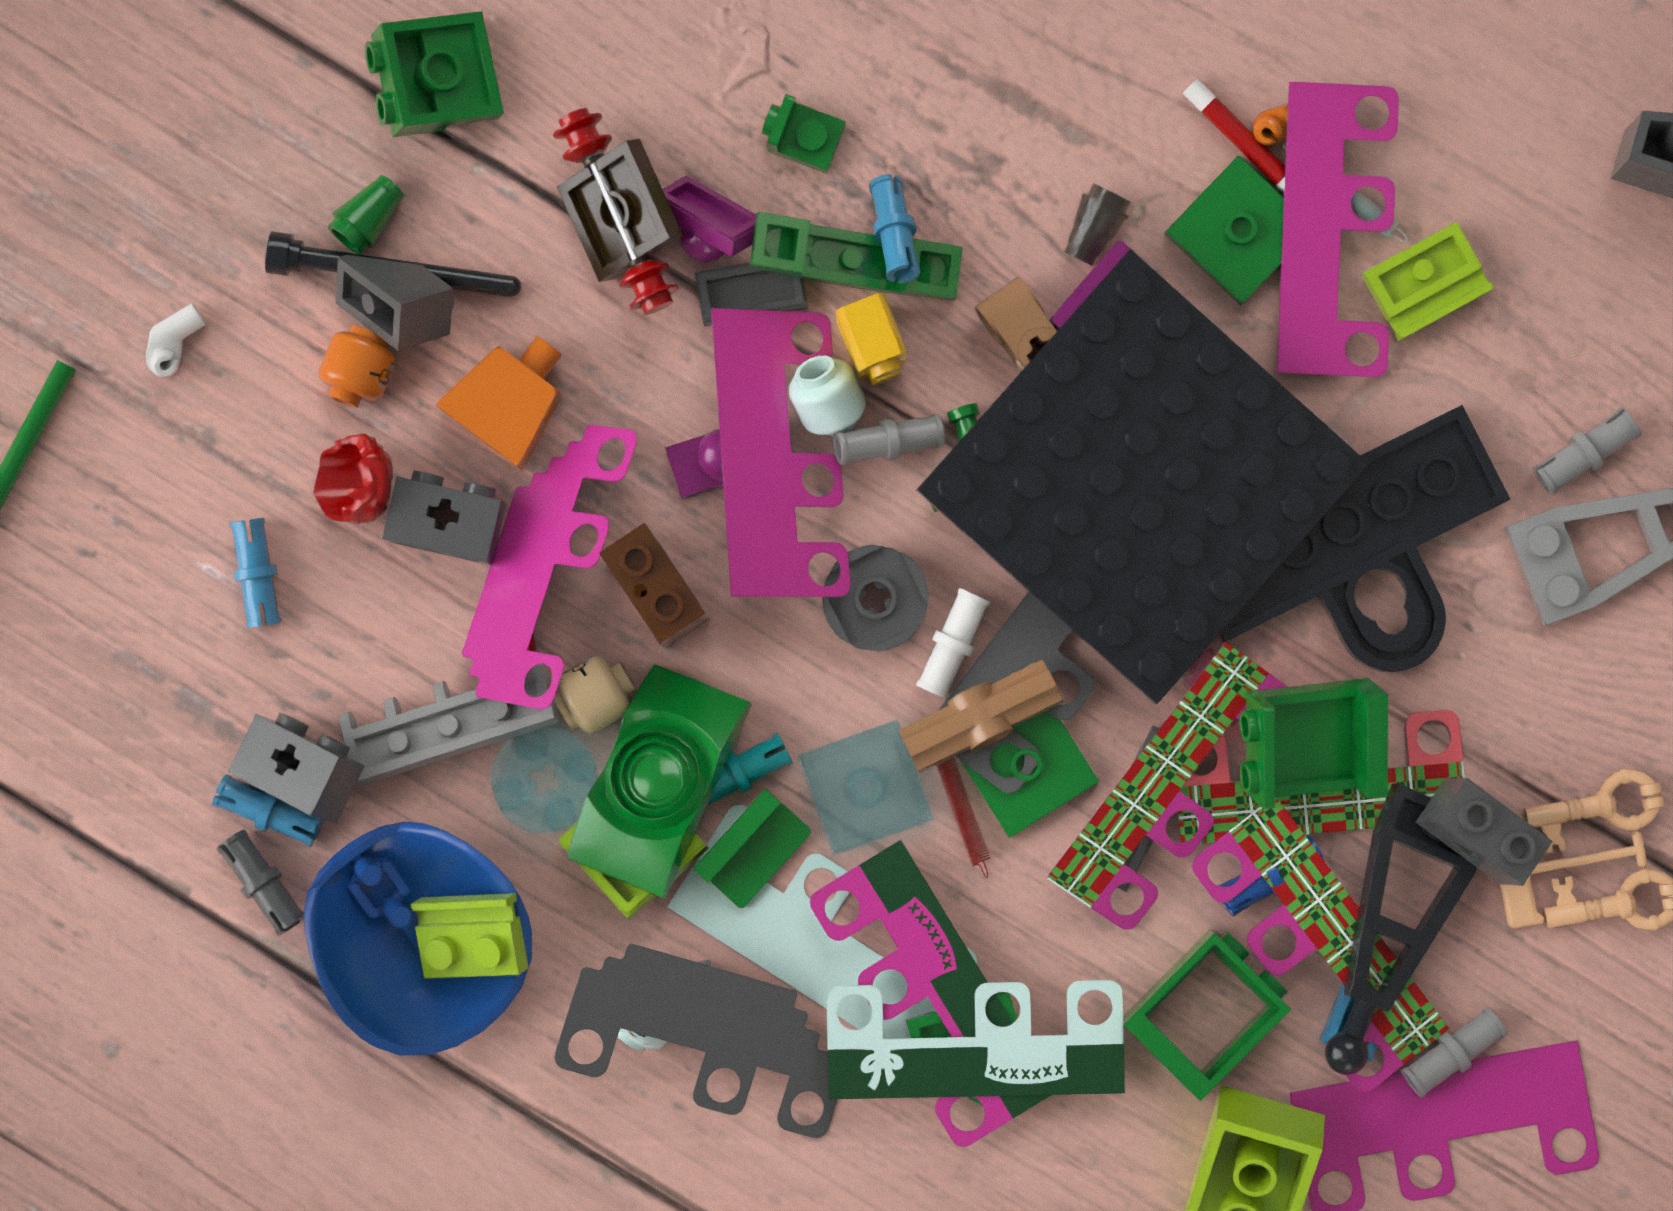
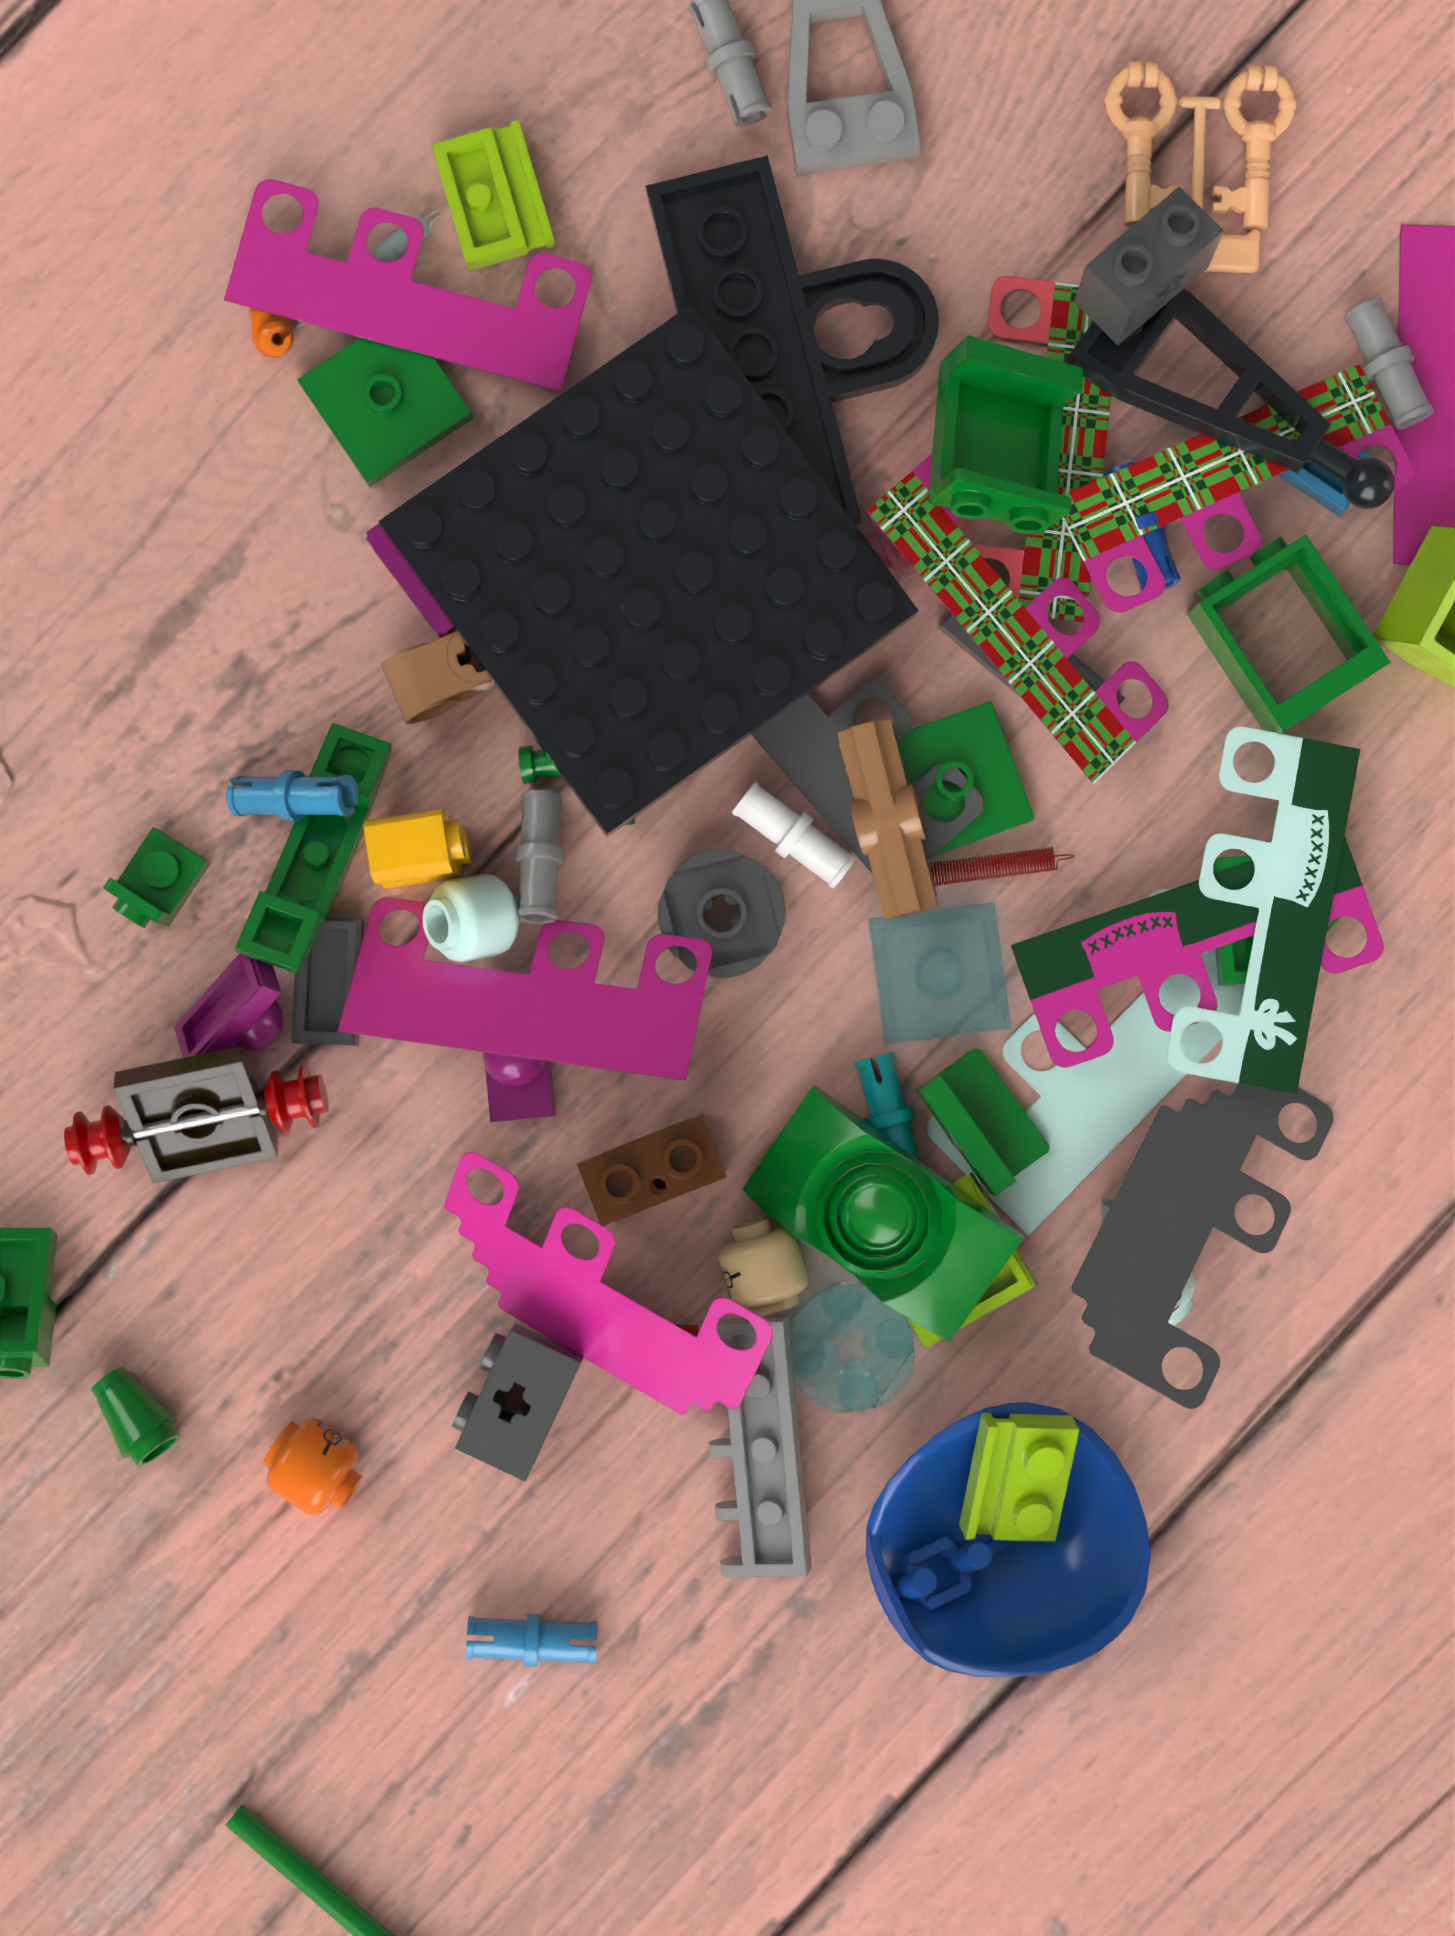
camera: 80 degrees left, 0 degrees up
white arm [146,303,206,378] -> none
dark azure pin [212,774,324,847] -> none
dark grey pin [216,829,304,936] -> none
brick [228,713,365,824] -> none
black piece [265,231,521,297] -> none
red hair [313,433,393,524] -> none
dark grey slope [336,255,454,351] -> none
orange torso [436,336,562,471] -> none
clear smoke cone [1064,183,1131,266] -> none
red bar [1183,78,1285,194] -> none

